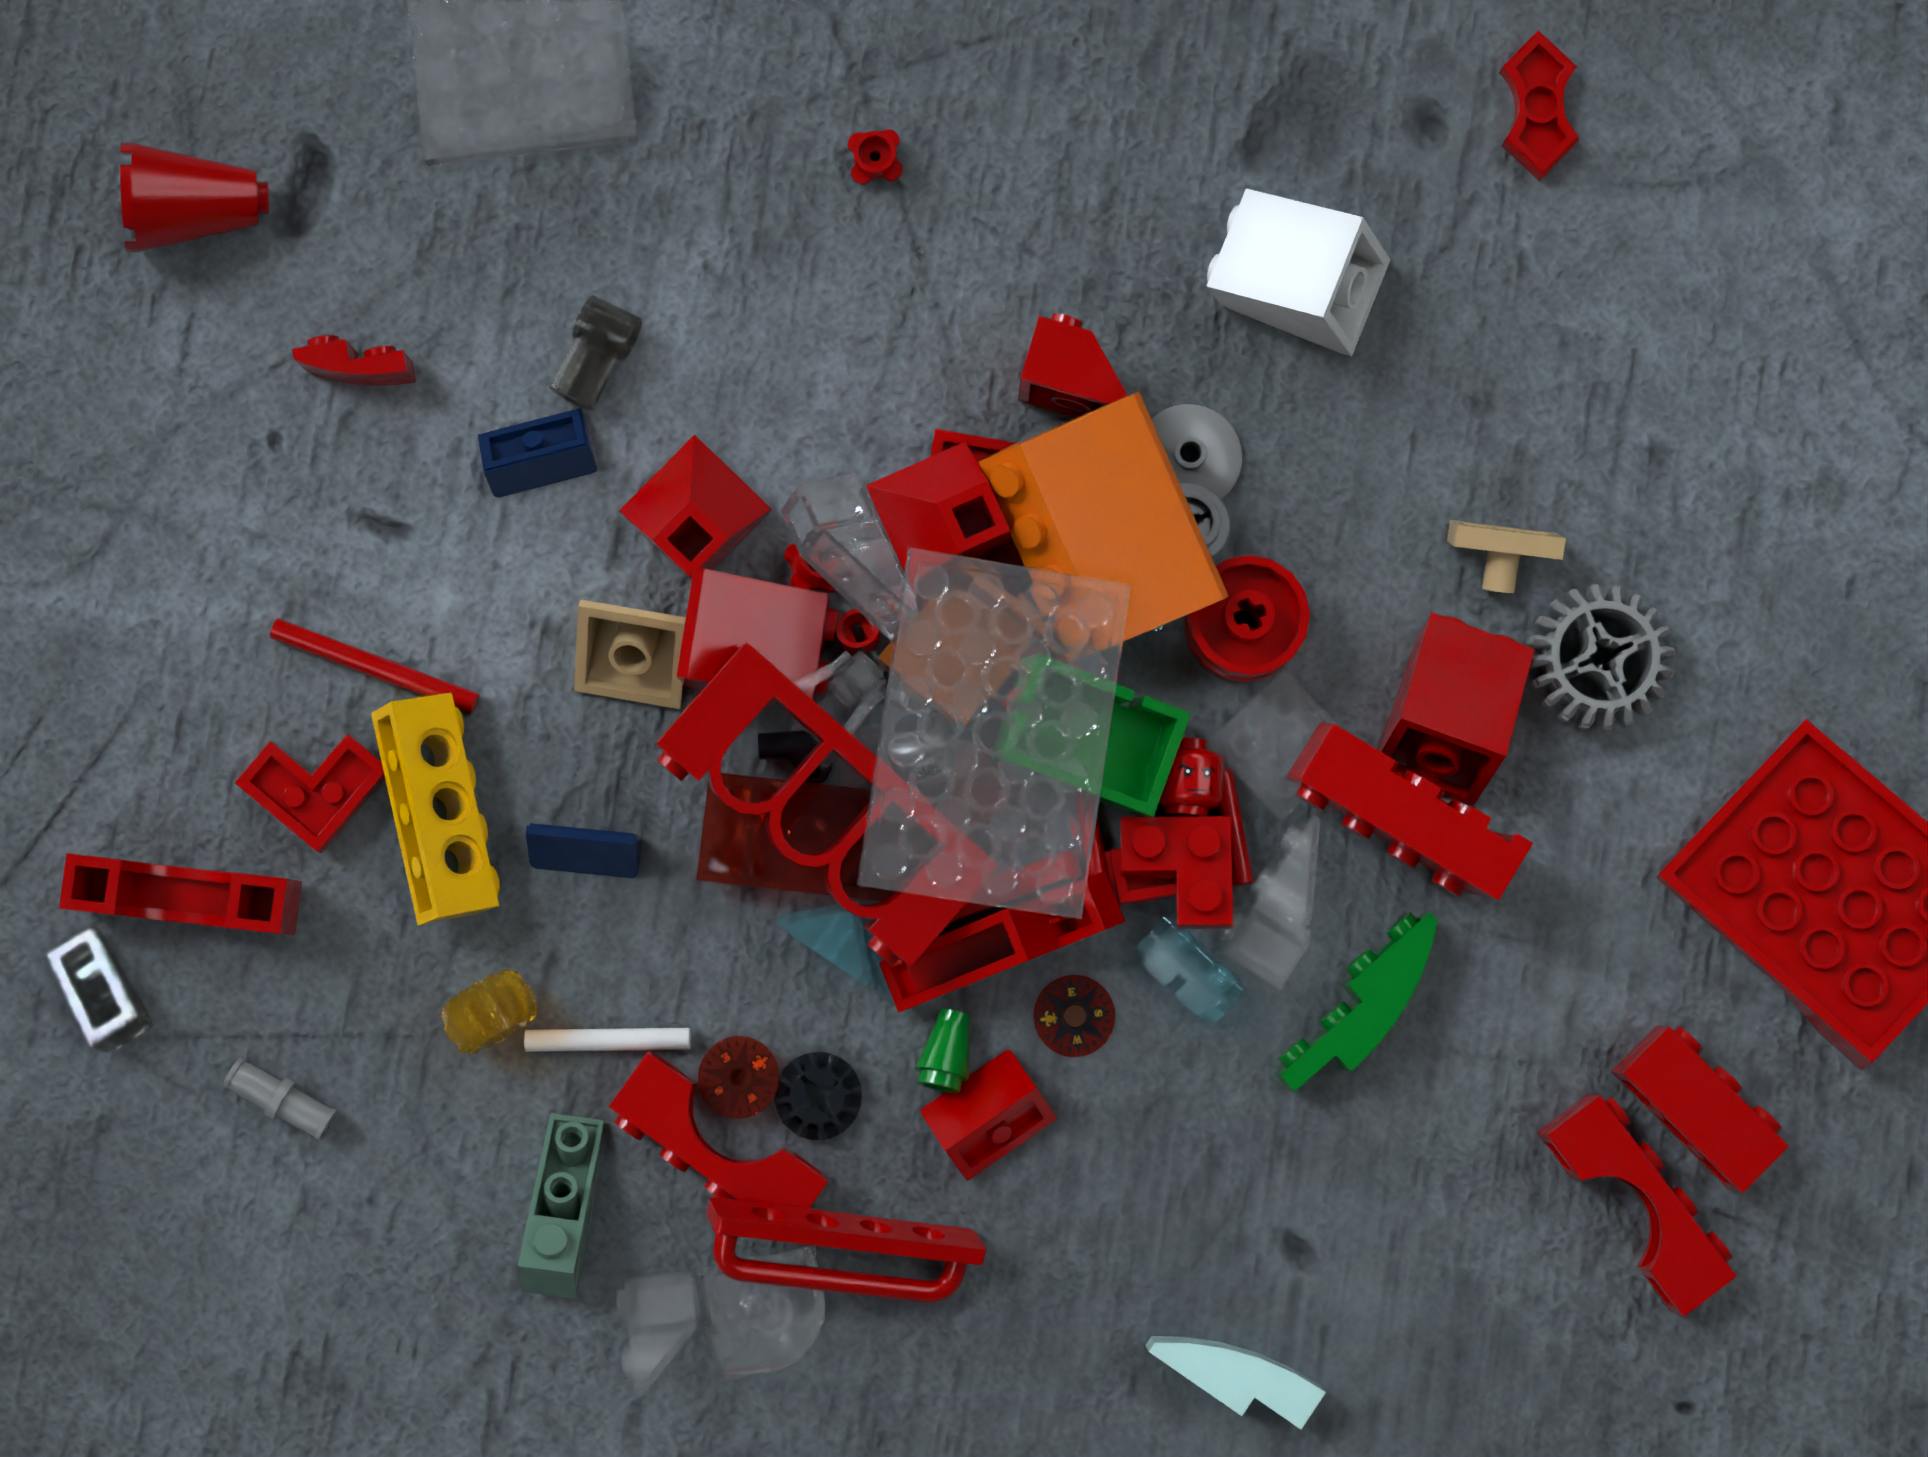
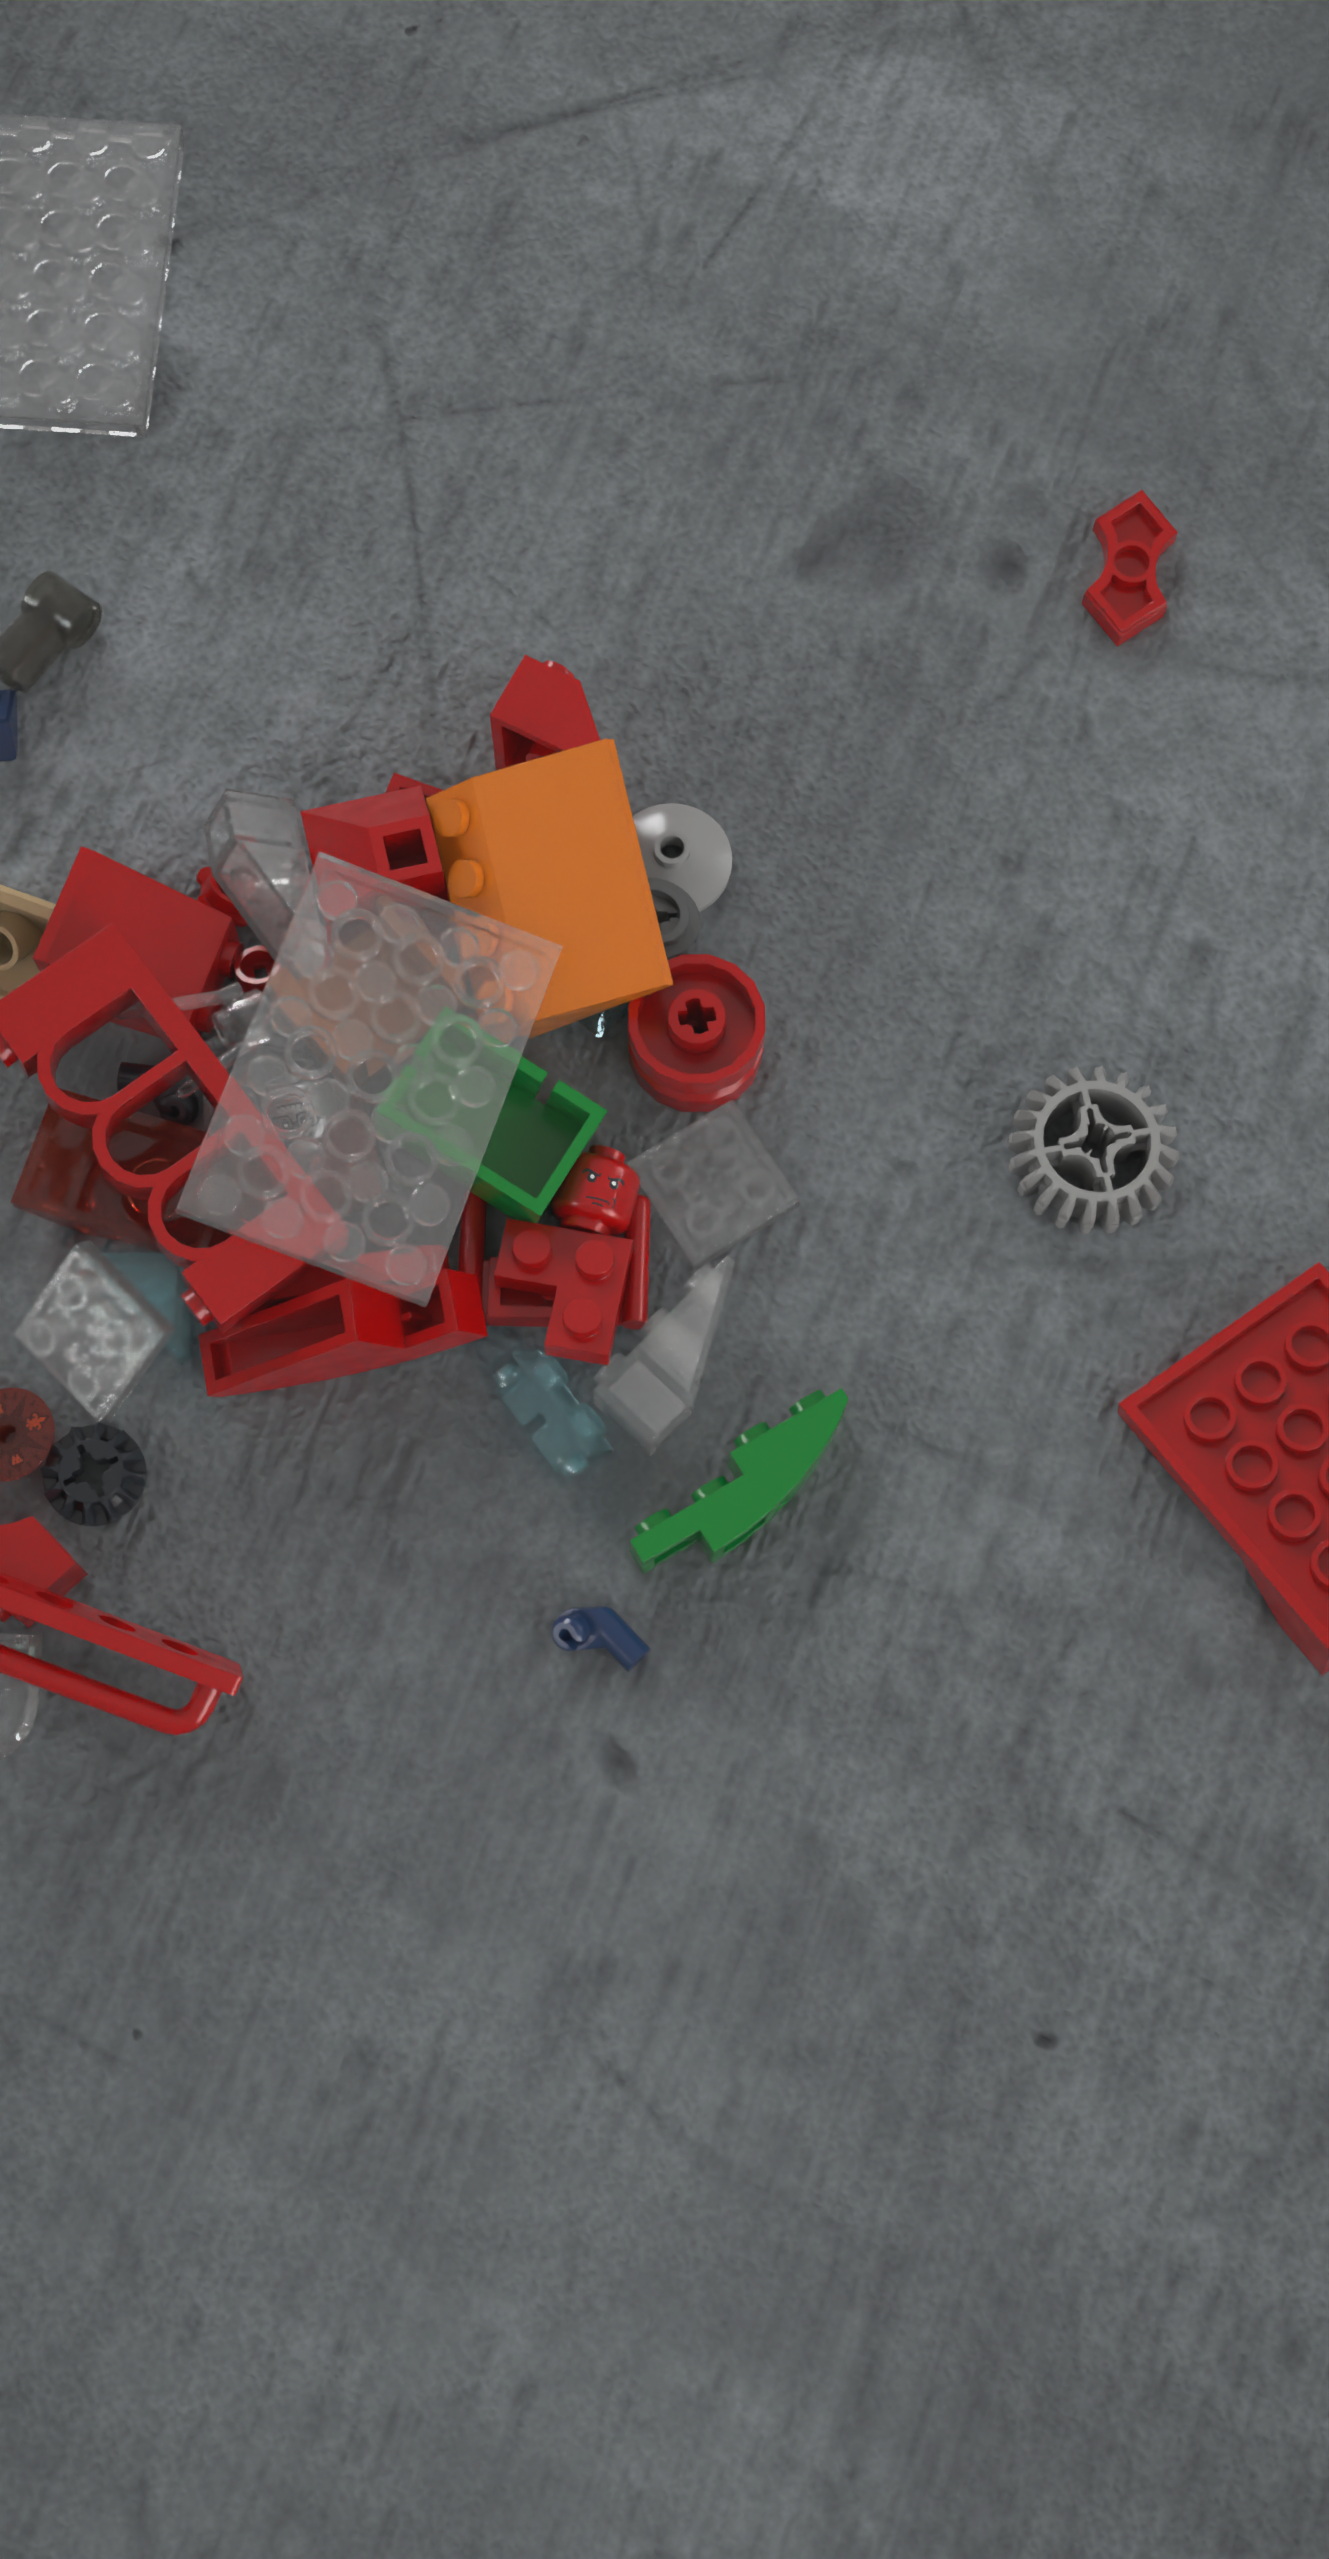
camera: 10 degrees right, 10 degrees down
red slope [619,434,772,581] -> none
red plate [847,129,903,185] -> none
green cone [915,1009,971,1093] -> none
red panel [921,1050,1057,1181] -> none
piece [1034,975,1115,1057] -> none
light aqua slope [1145,1336,1326,1429] -> none
white slope [1206,189,1390,356] -> none
red wedge [1286,722,1533,901] -> none
red slope [1377,612,1535,806] -> none
tan tile [1447,520,1566,593] -> none
red arch [1537,1094,1737,1317] -> none
red brick [1611,1026,1789,1193] -> none
none -> clear tile [14,1240,176,1422]
none -> dark blue arm [551,1606,651,1672]

